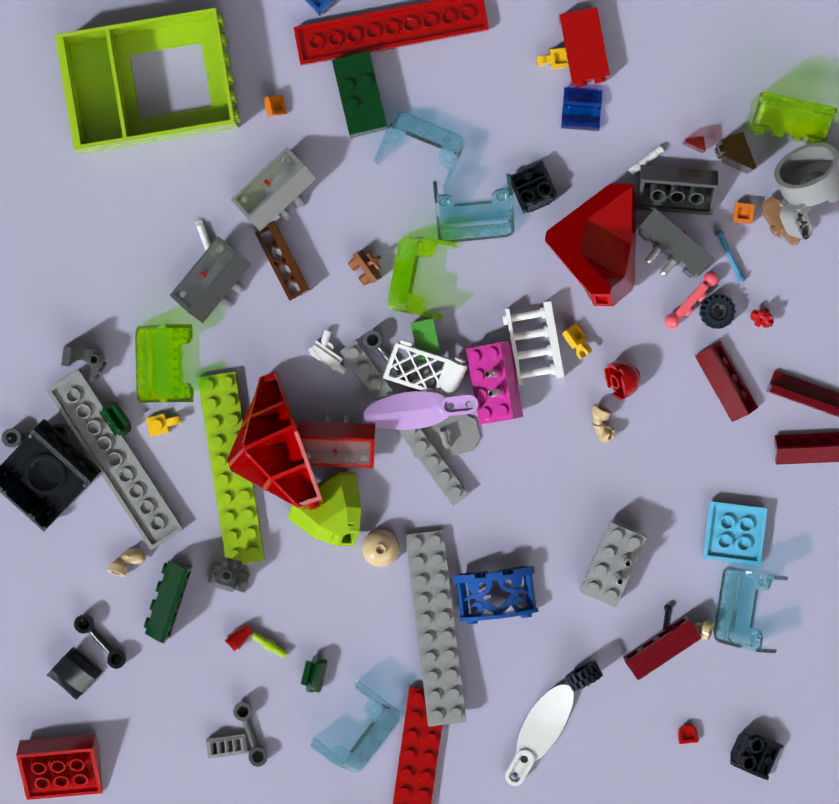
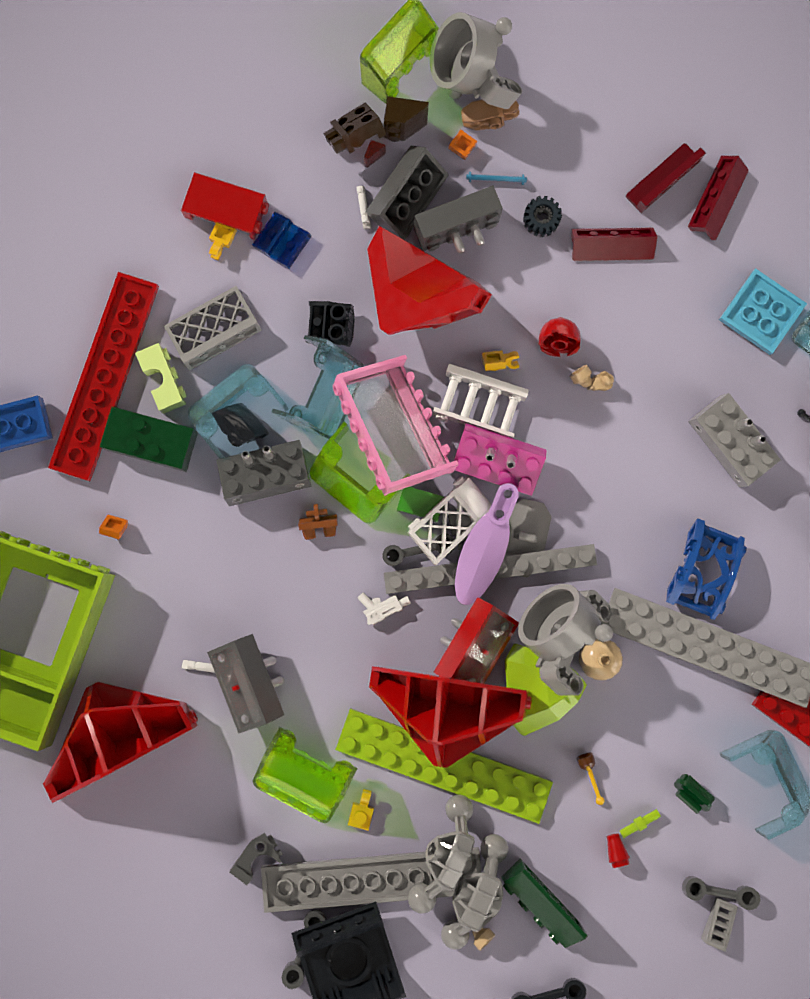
camera: 70 degrees left, 5 degrees down
dark green piece [99,401,131,438] -> none
dark grey tile [208,556,250,593] -> none
piece [231,147,316,231] -> none
reddish brown fence [255,221,310,301] -> none
coral plate [664,271,719,329] -> none
red plant [750,307,774,328] -> none
none -> red panel [43,682,198,803]
none -> yellowish green arch [135,343,187,414]
none -> light grey fence [164,286,262,371]
none -> black slope [212,403,269,447]
none -> dark grey piece [216,440,312,506]
none -> dark brown hips [323,102,387,154]
none -> clear window [333,355,458,496]
none -> light grey piece [408,795,475,914]
none -> light grey piece [441,834,508,950]
none -> light grey piece [518,584,613,696]
none -> hinge [576,752,604,805]

